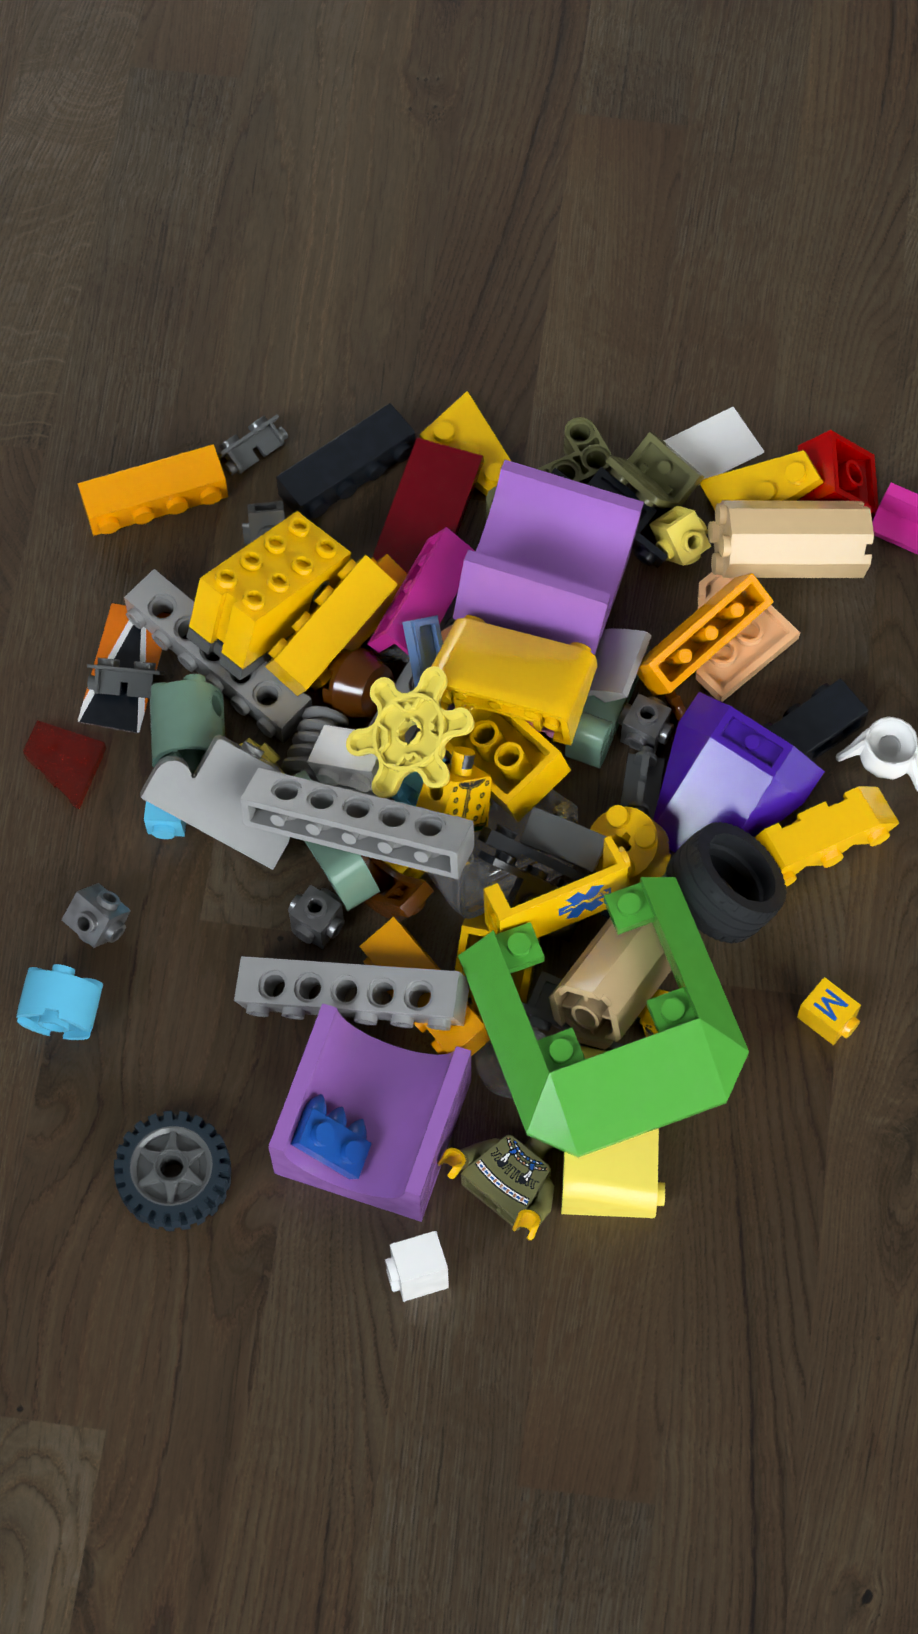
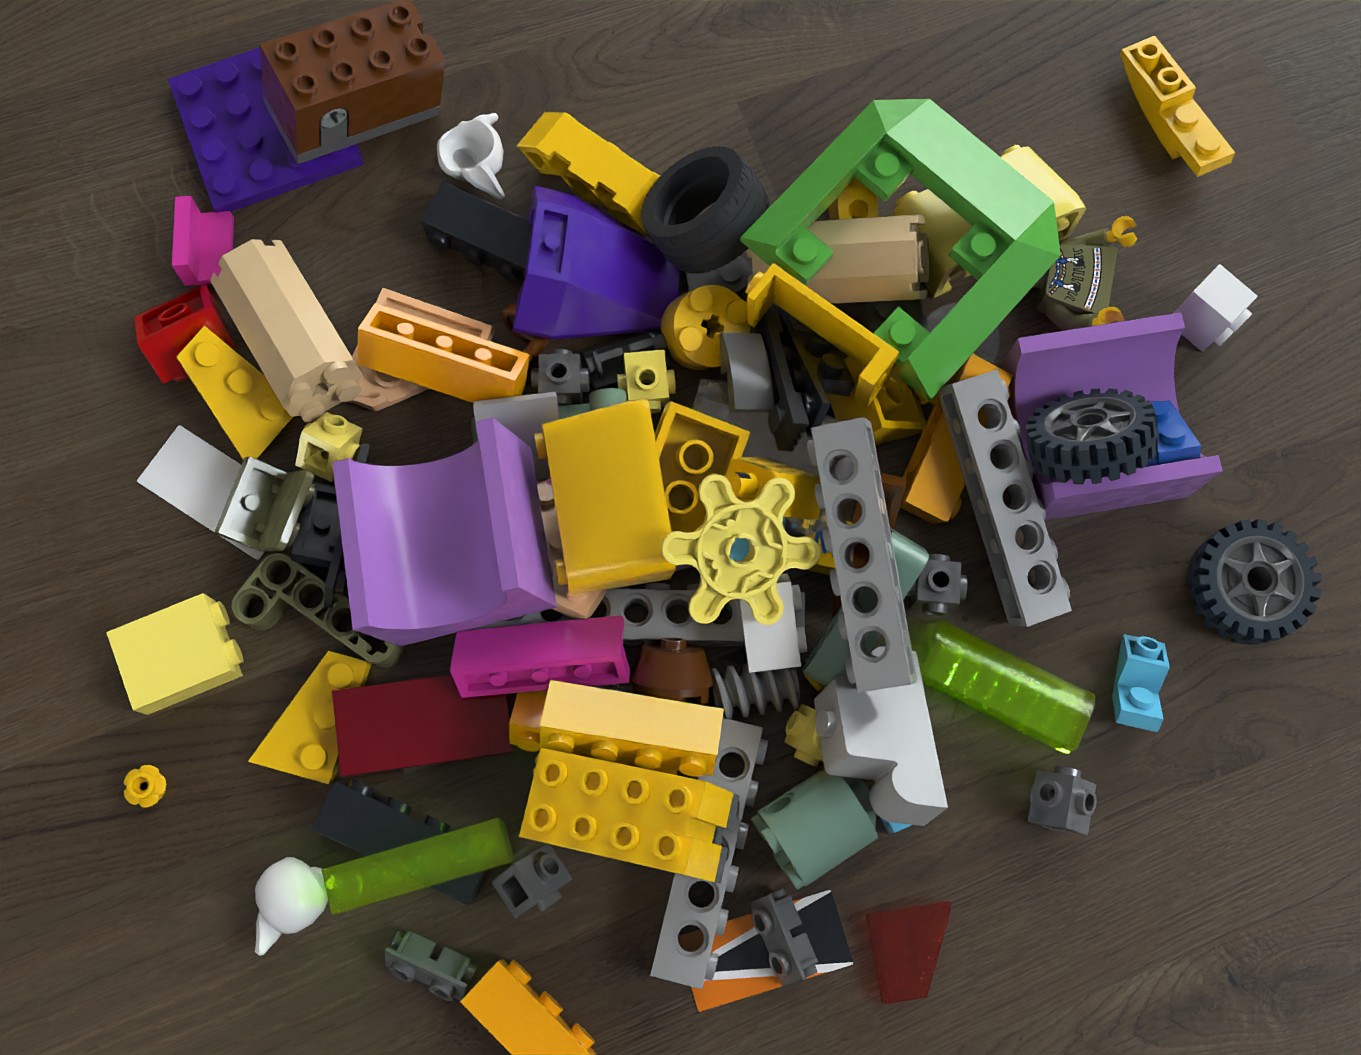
camera: 120 degrees left, 10 degrees up
medium azure brick [16,964,103,1040] -> none
medium blue tile [402,615,443,688] -> none
yellow brick [797,977,861,1045] -> none
none -> light yellow brick [106,593,243,715]
none -> yellow plate [124,765,166,808]
none -> white piece [255,857,347,956]
none -> clear neon green brick [321,818,515,915]
none -> light yellow brick [617,350,676,414]
none -> clear neon green brick [919,620,1095,753]
none -> black wheel [1026,388,1158,485]
none -> medium azure slope [1112,634,1170,732]
none -> yellow slope [1120,36,1235,177]

